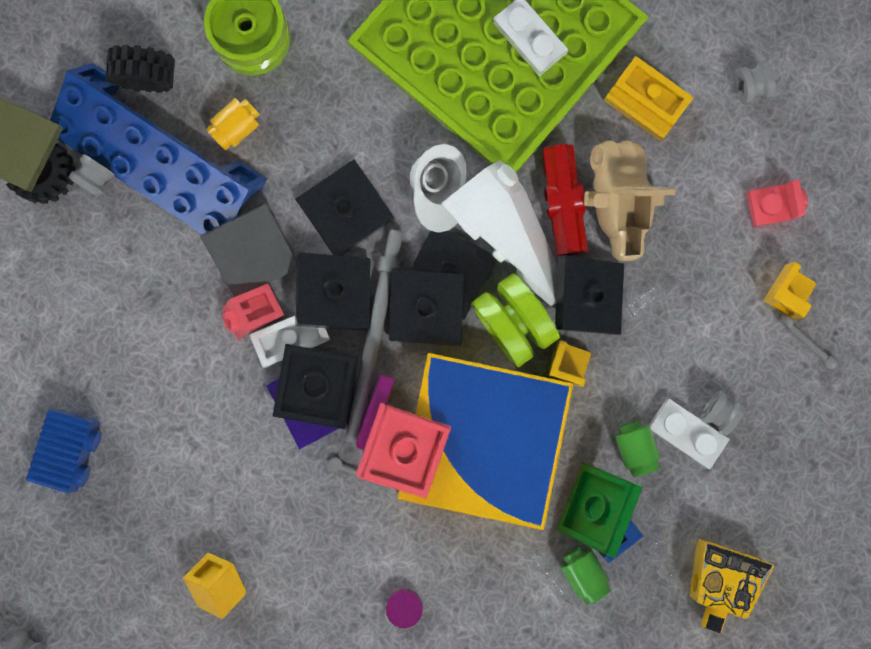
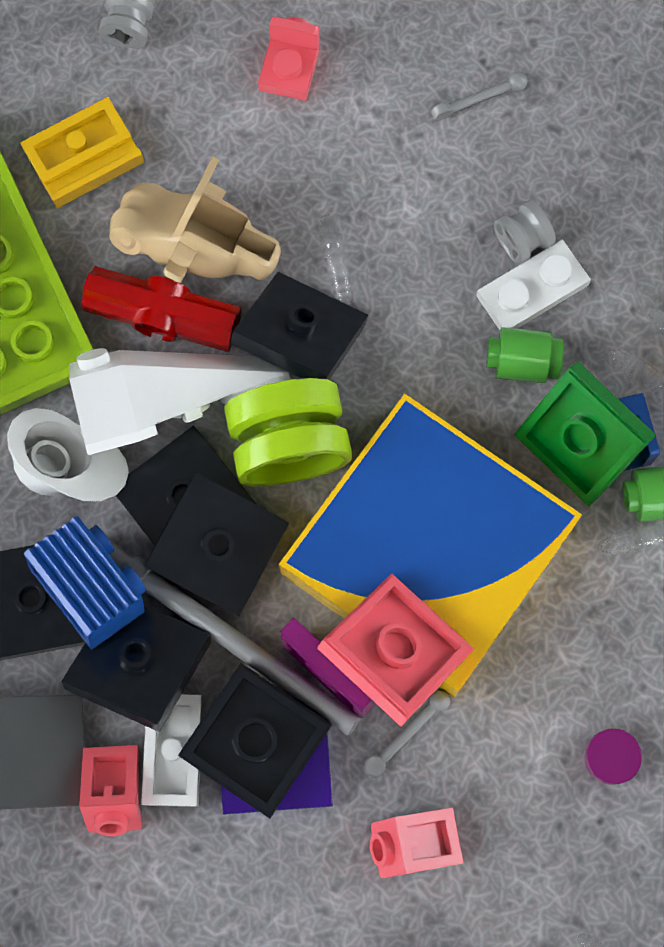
camera: 65 degrees left, 10 degrees down
yellow panel [545,340,592,387] -> none
yellow panel [763,261,816,320] -> none
none -> blue brick [24,516,146,650]
none -> coral bracket [370,807,463,878]

